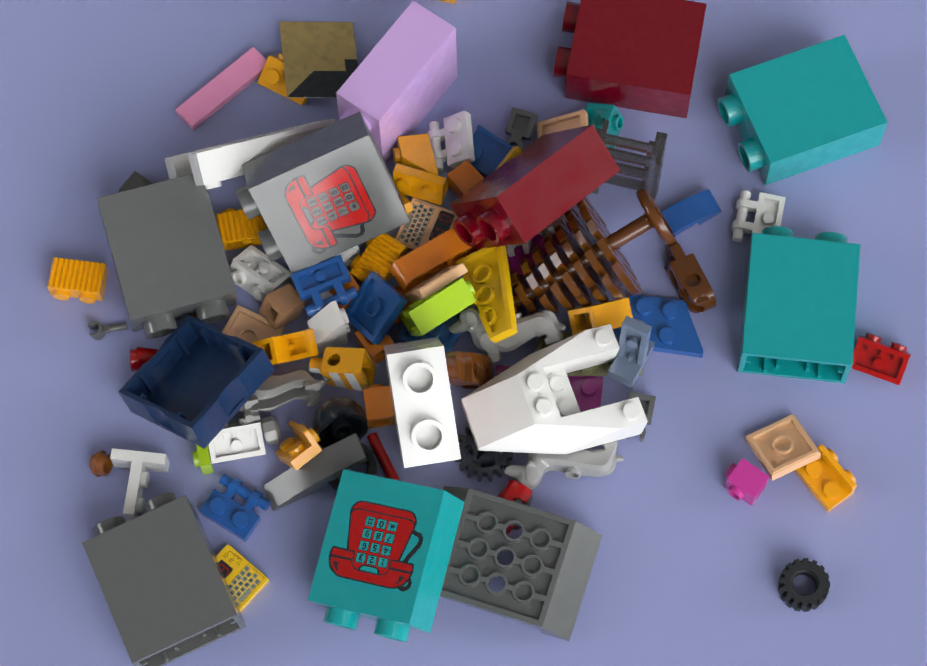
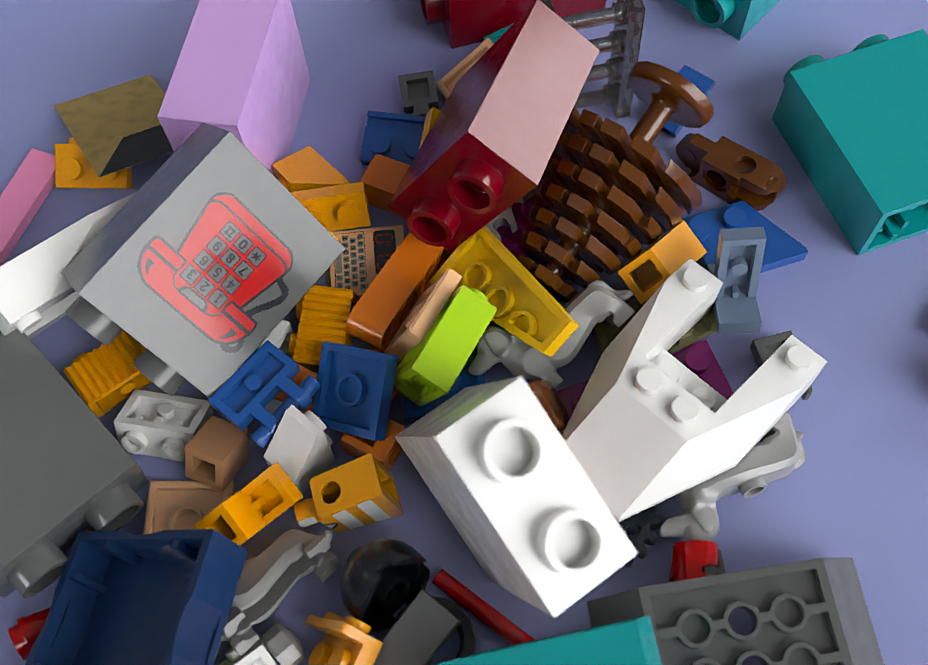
camera: 25 degrees left, 5 degrees down
orange brick [363,384,395,429] -> none
white plate [427,110,475,172] -> none
white plate [731,190,786,242] -> none

